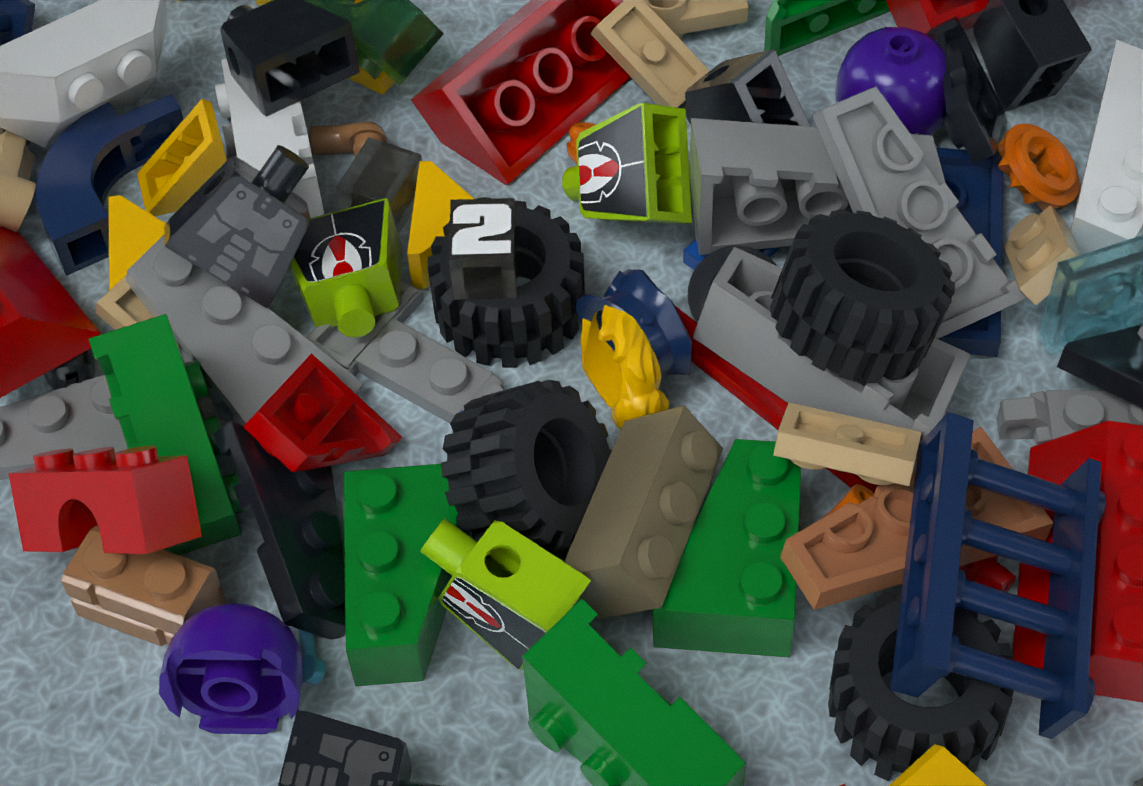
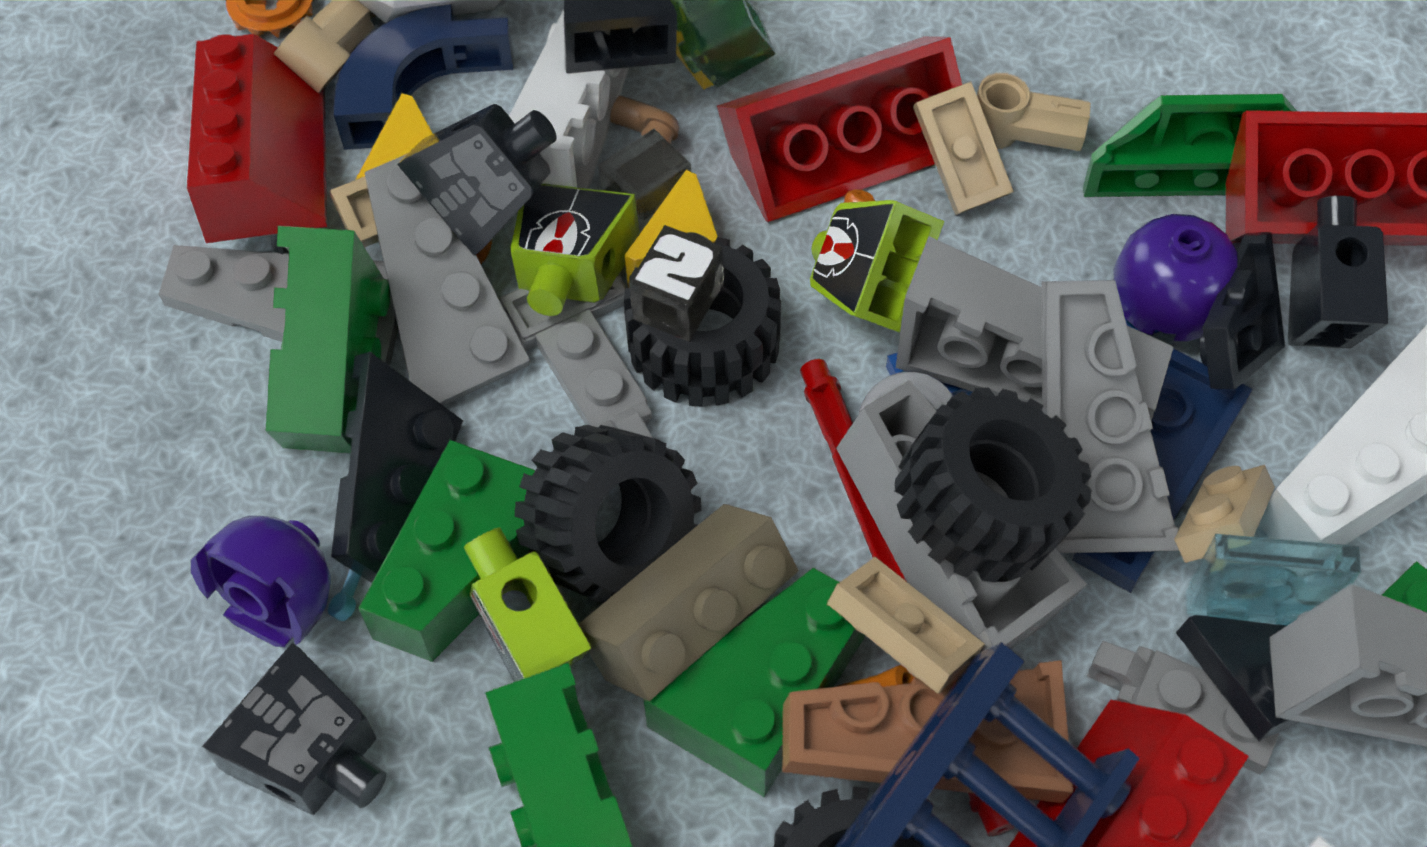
camera: 25 degrees right, 5 degrees up
red arch [8,445,202,554] -> none
medium nougat brick [61,526,227,646] -> none
yellow slope [137,99,227,217] -> none
red wing [243,353,402,472] -> none
piece [576,269,692,430] -> none
black torso [685,50,811,127] -> none
orange gear [997,123,1080,211] -> none

